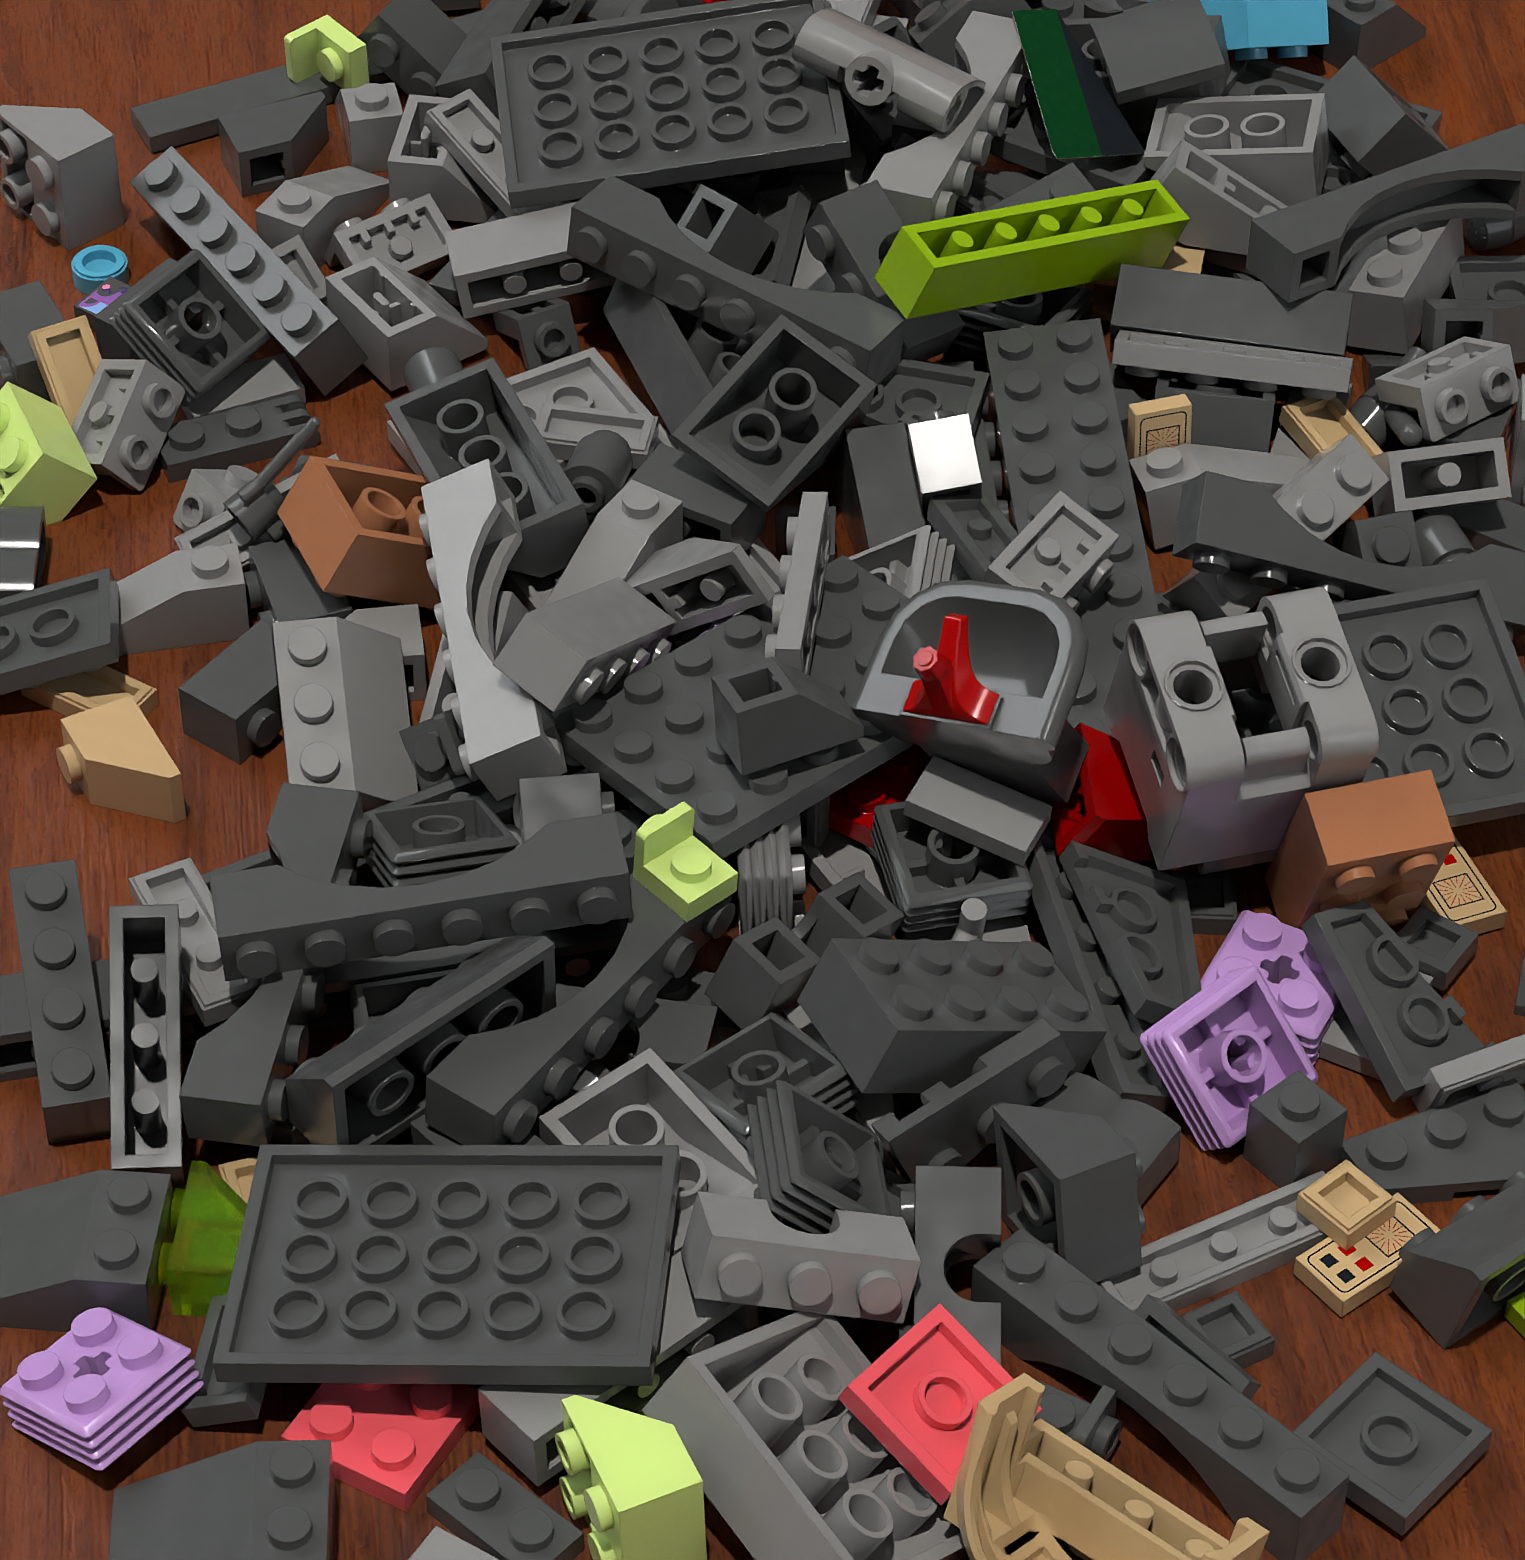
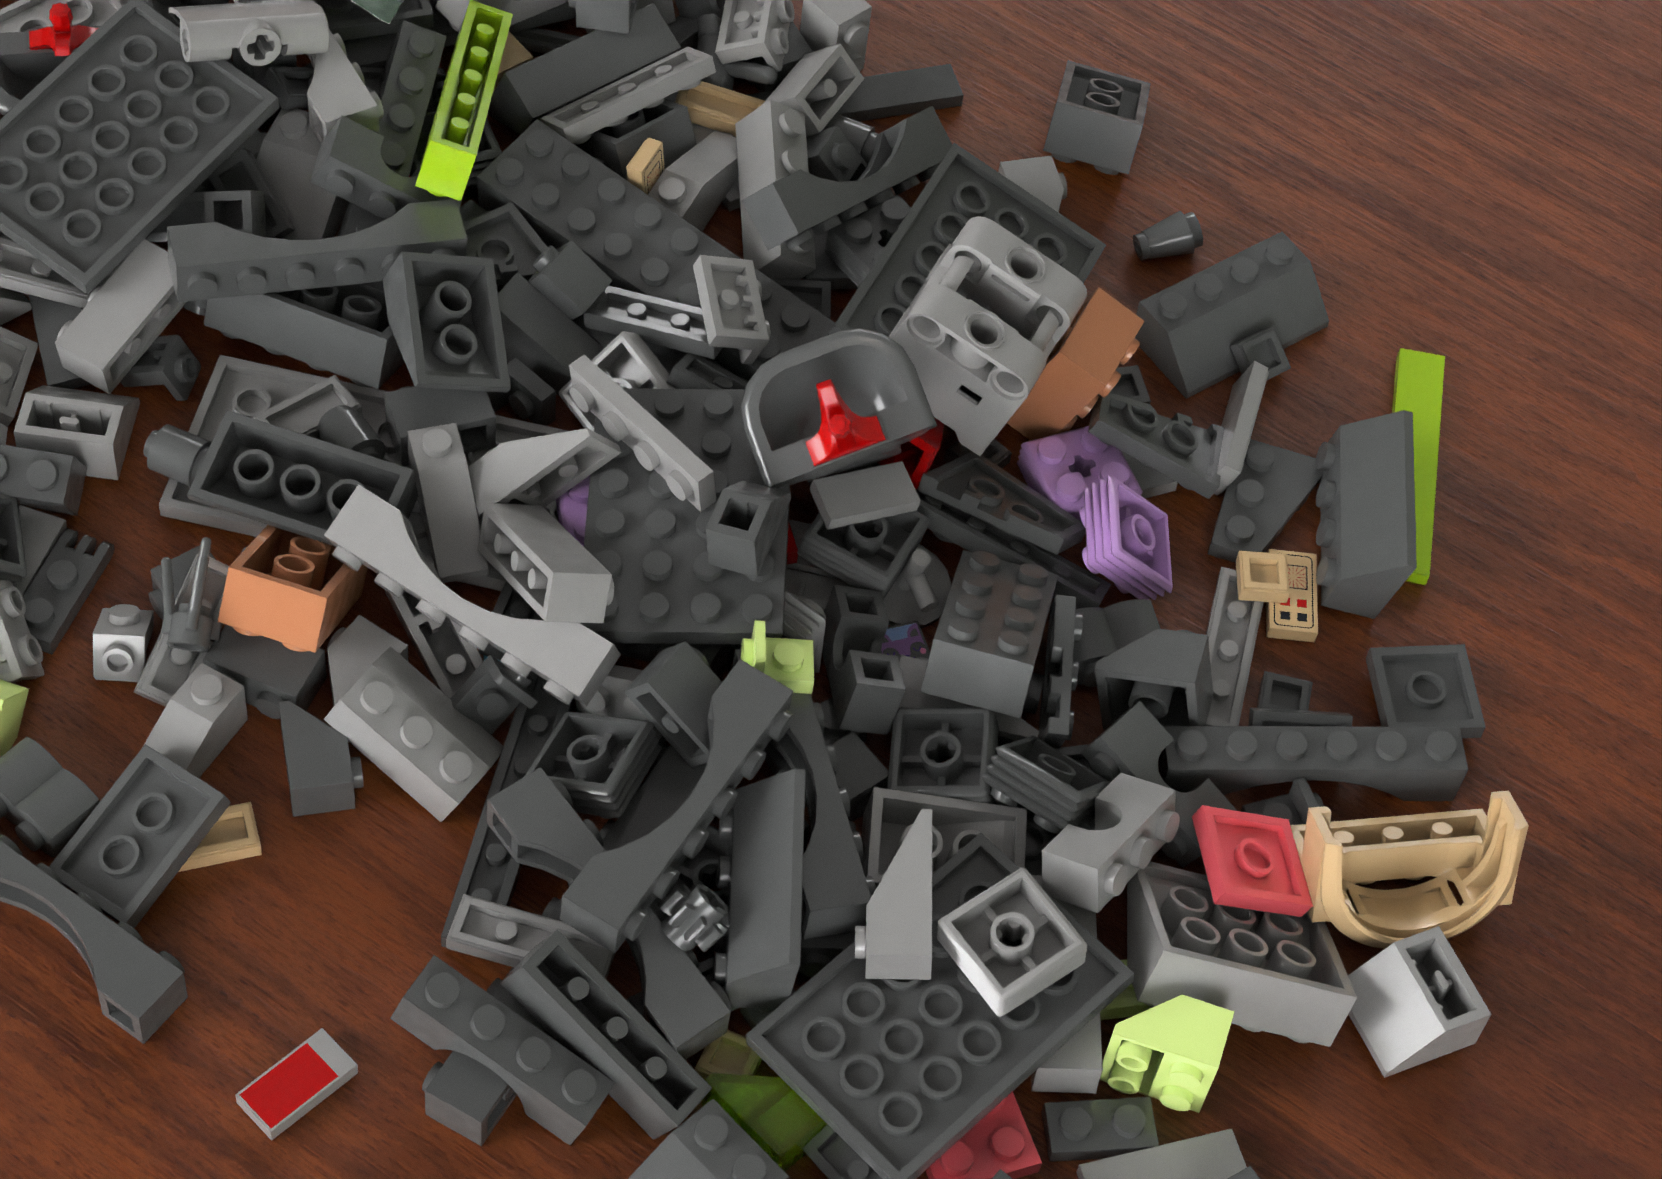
camera: 55 degrees left, 10 degrees up
tan slope [56,695,186,823] -> none
dark grey brick [1243,1070,1348,1188] -> none
none -> dark grey gear [660,884,728,952]
none -> light grey slope [855,809,932,980]
none -> light grey brick [937,868,1087,1017]

